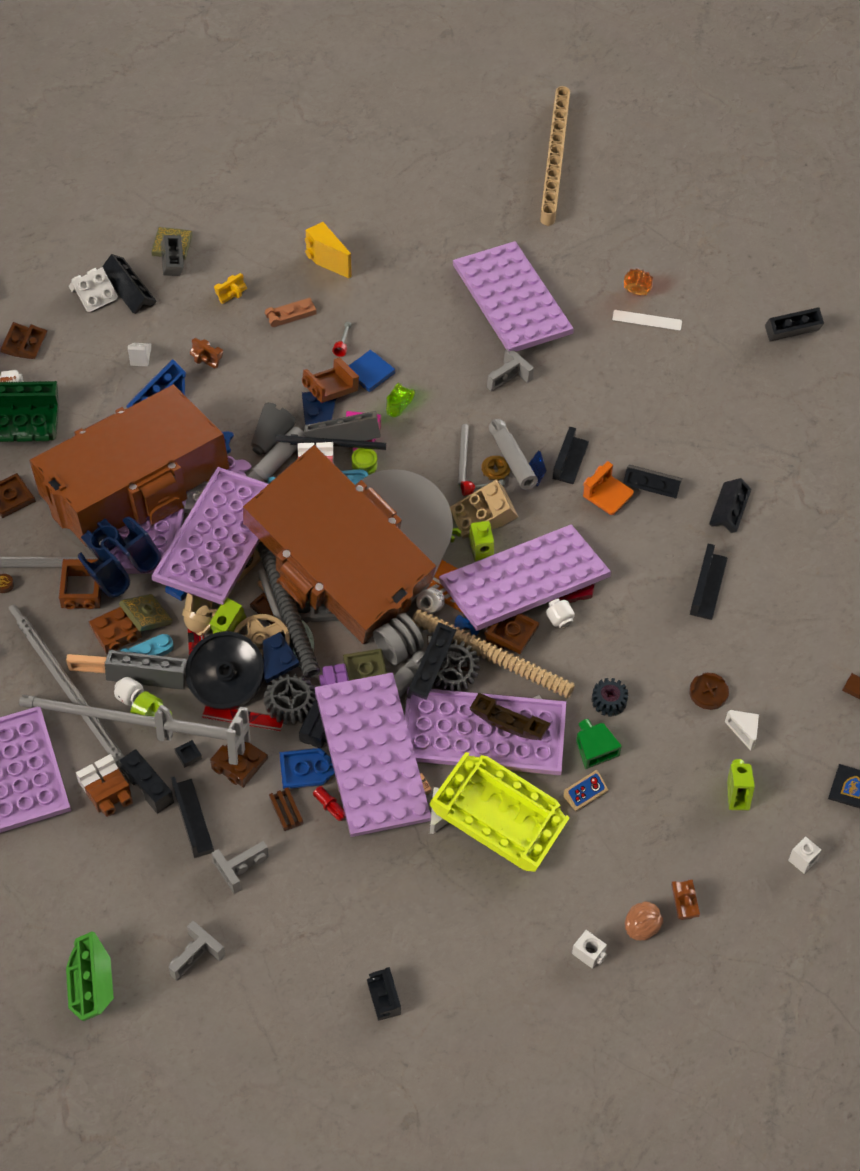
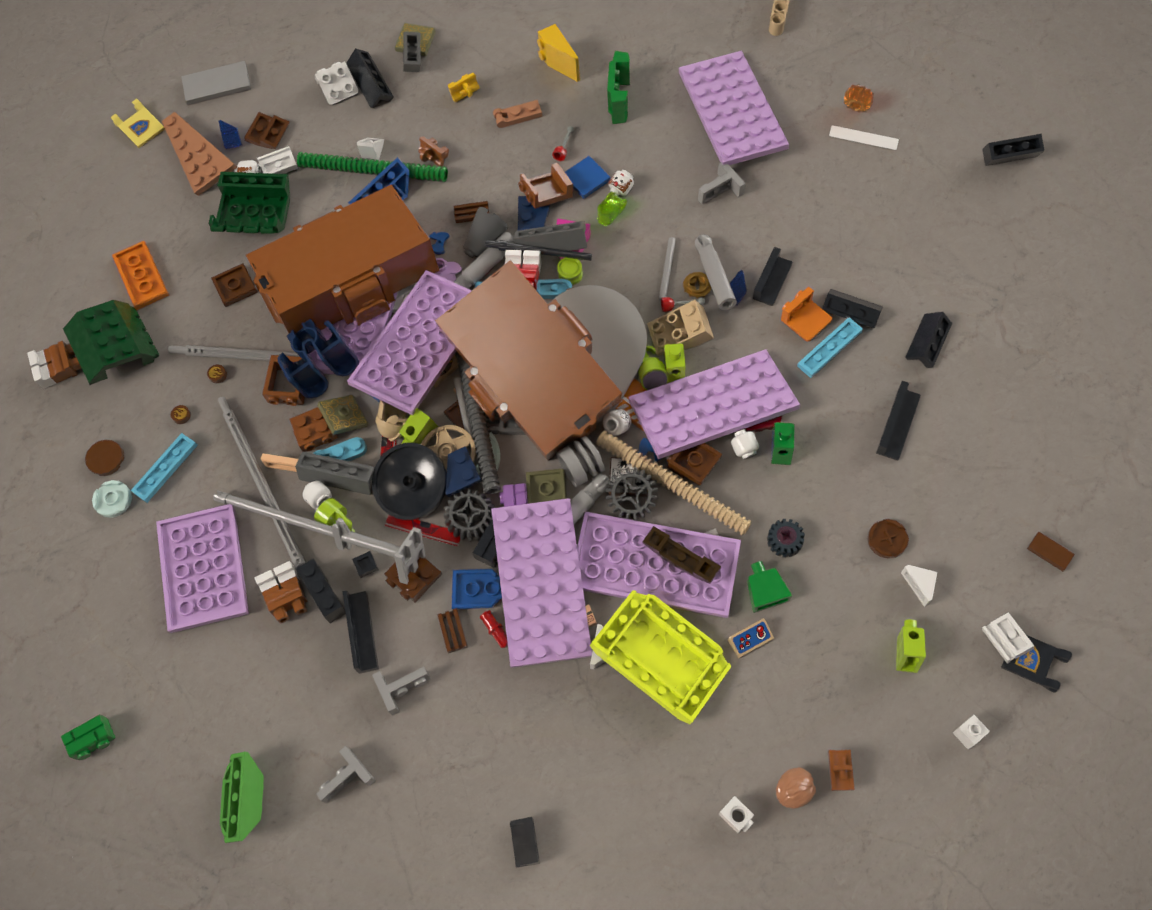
camera: 15 degrees right, 10 degrees up
black panel [407,622,457,700] -> none
none -> white plate [257,146,298,174]
none -> green piece [297,152,448,182]
none -> reddish brown tile [454,201,489,223]
none -> green plate [607,51,630,124]
none -> white head [608,170,634,197]
none -> piece [638,356,669,390]
none -> green torso [771,422,795,465]
none -> medium azure plate [797,317,863,378]
none -> white plate [982,612,1034,664]

